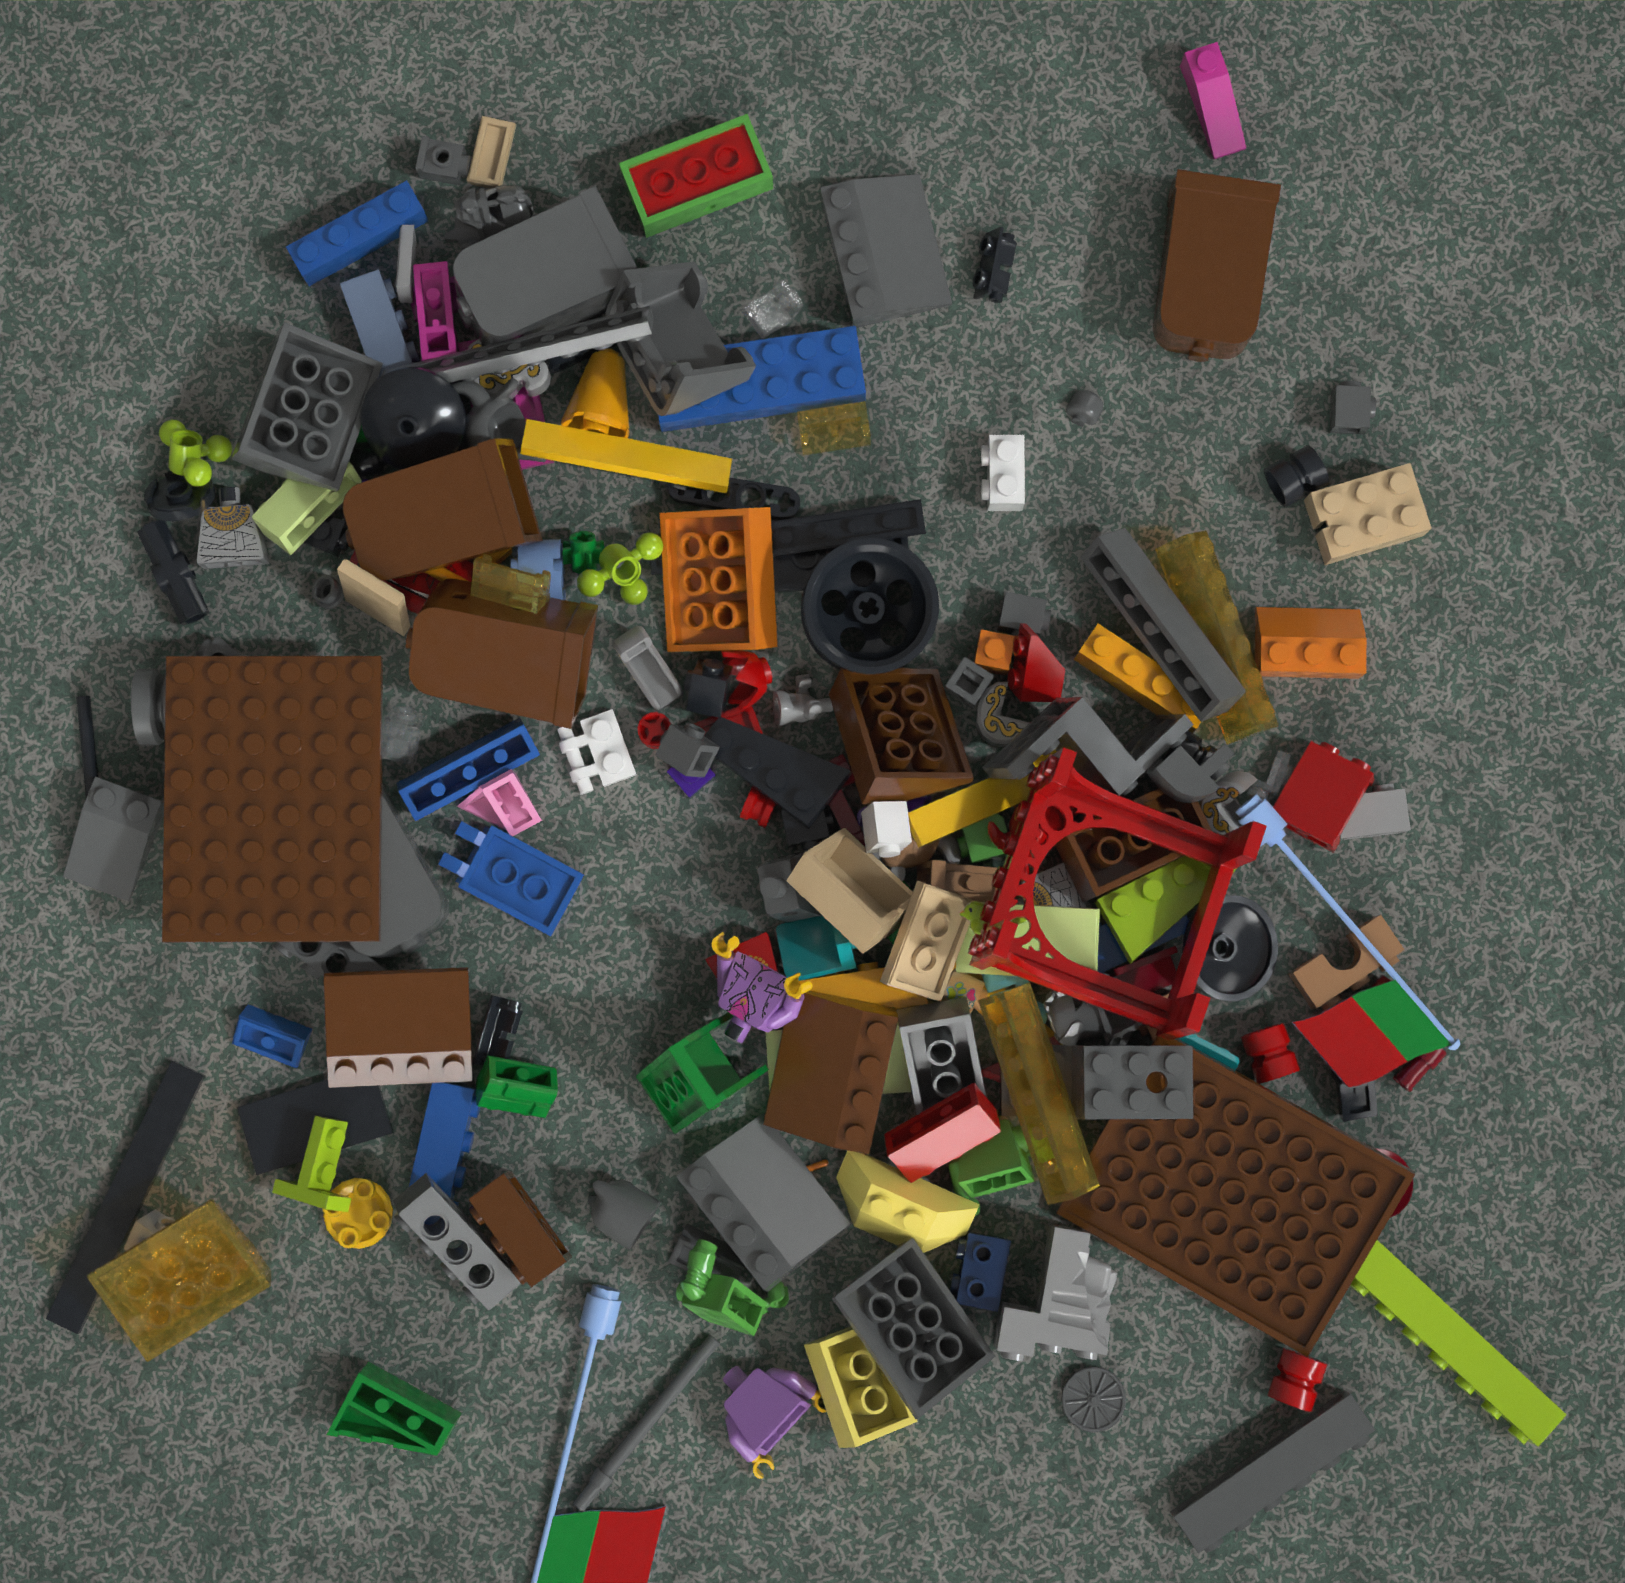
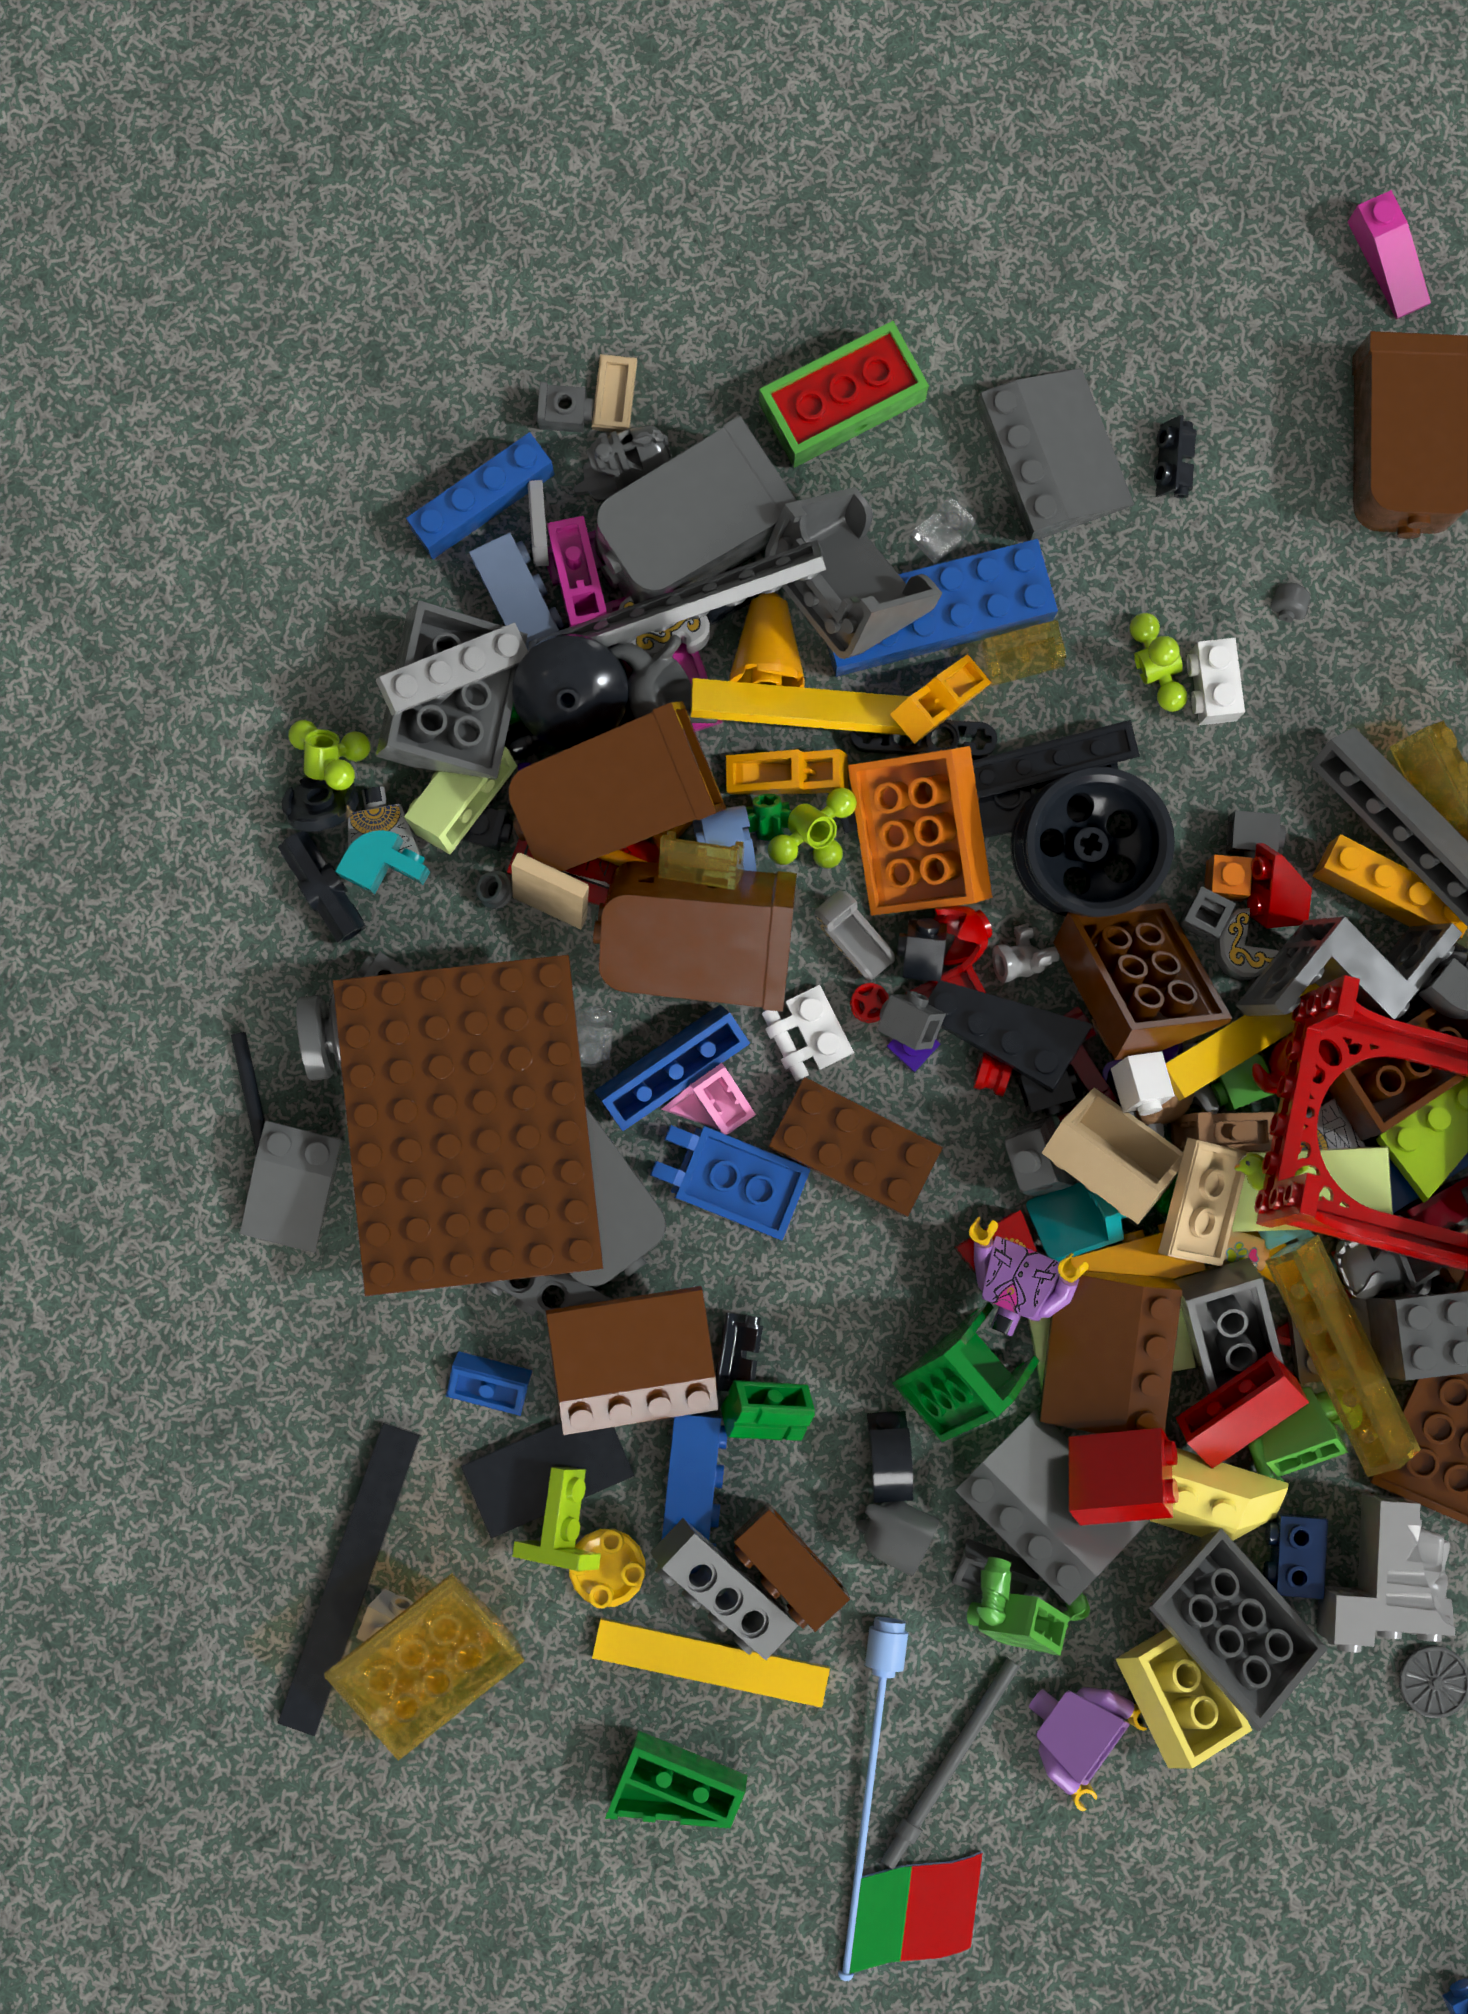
camera: 10 degrees left, 0 degrees up
none -> teal brick [335,830,430,895]
none -> light grey plate [376,623,528,716]
none -> yellow tile [592,1618,830,1708]
none -> light orange slope [726,749,849,795]
none -> reddish brown brick [768,1077,943,1217]
none -> black brick [867,1411,913,1503]
none -> light orange slope [890,654,992,744]
none -> red brick [1069,1428,1179,1526]
none -> lime piece [1129,613,1188,712]

